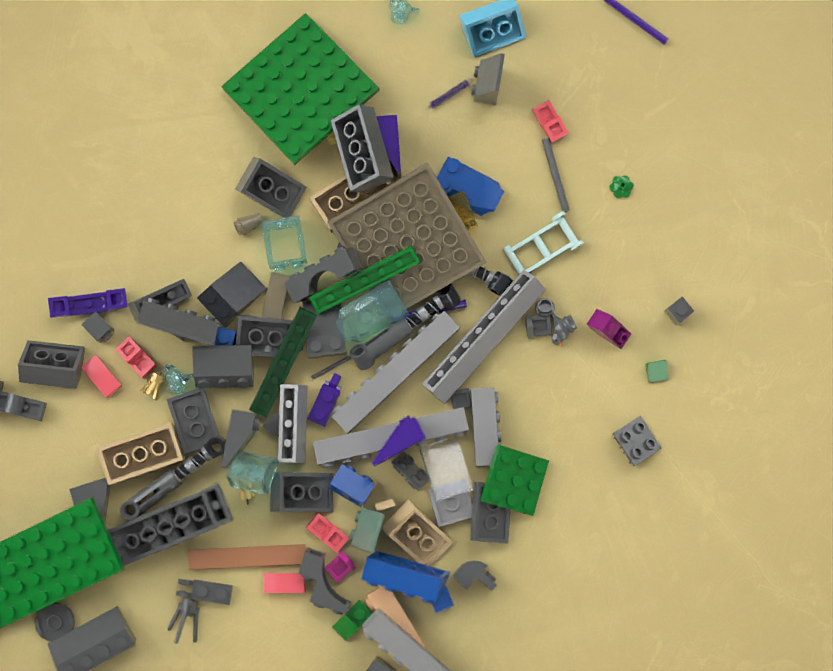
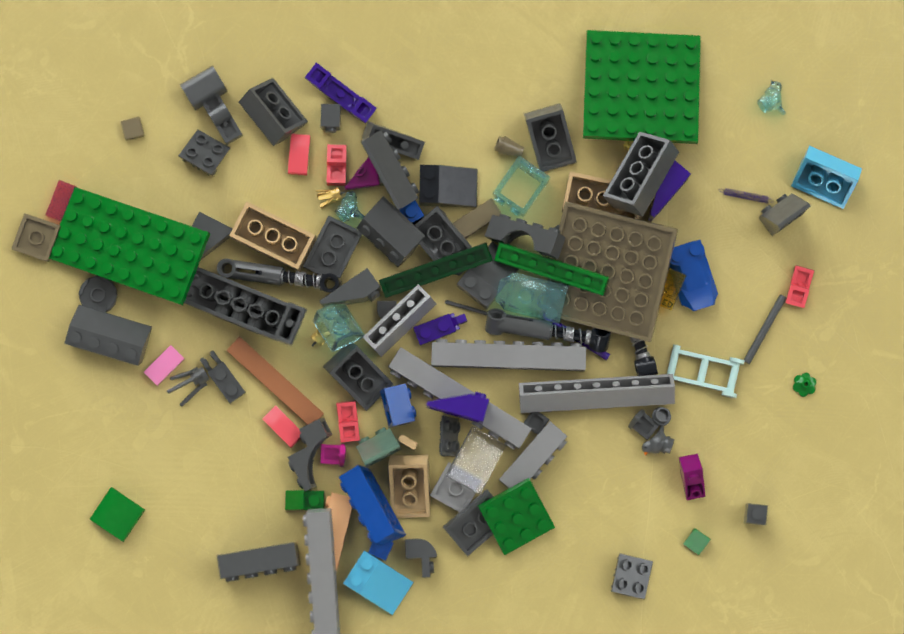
camera: 50 degrees right, 0 degrees up
none -> bright pink tile [144,345,185,386]
none -> dark grey hinge [178,130,230,176]
none -> medium azure slope [343,551,414,615]
none -> magenta tile [345,157,380,191]

